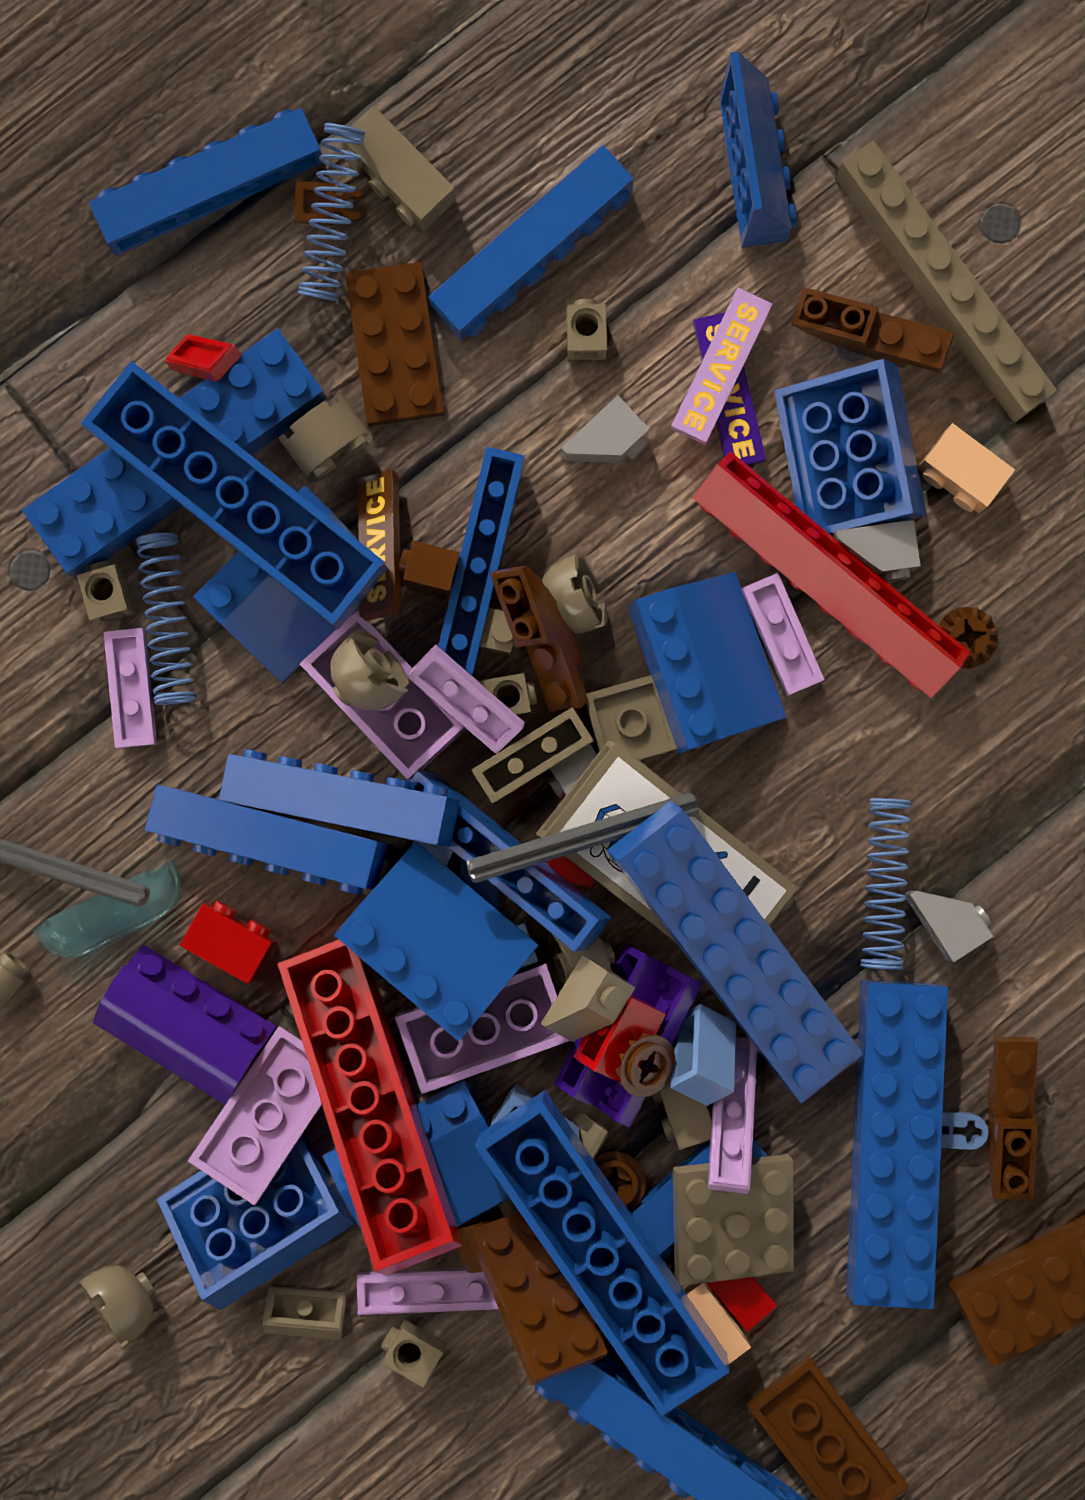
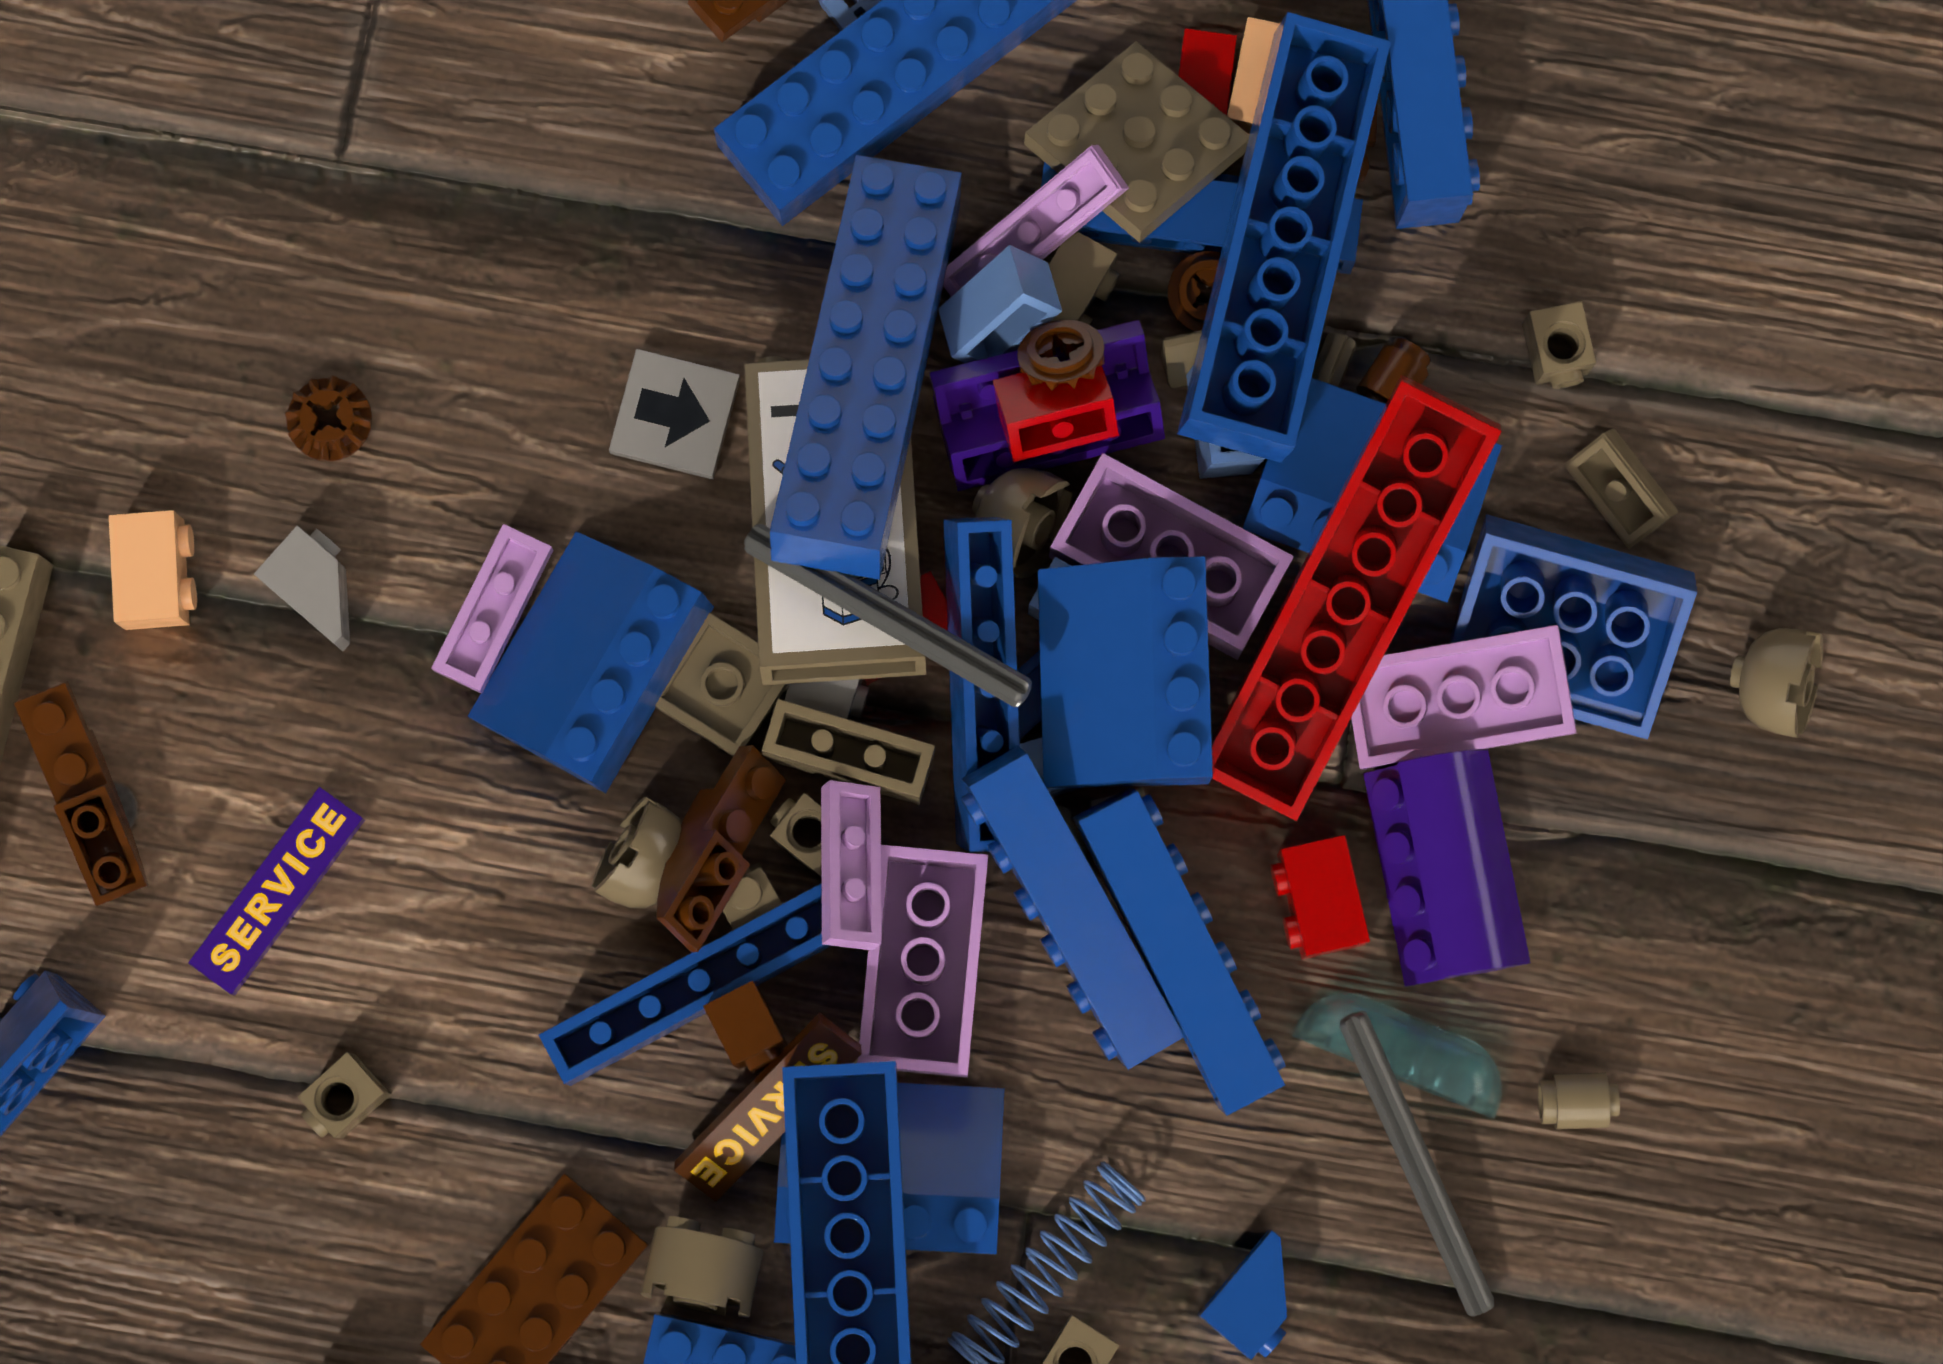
camera: 130 degrees left, 5 degrees down
lavender plate [104,628,157,749] -> none
dark tan cylinder [330,630,409,711] -> none
lavender tile [356,1268,499,1315] -> none
blue brick [428,145,634,341] -> none
reddish brown plate [468,1212,608,1386] -> none
dark tan slope [541,955,635,1042] -> none
light grey slope [560,395,650,463] -> none
lavender tile [670,288,772,445] -> none
brick [692,451,970,698] -> none
blue slope [774,359,927,536] -> none
medium blue piece [860,798,912,970] -> none
light grey slope [903,890,993,962] -> none
none -> light grey tile [609,349,741,480]
none -> blue slope [1197,1230,1287,1360]

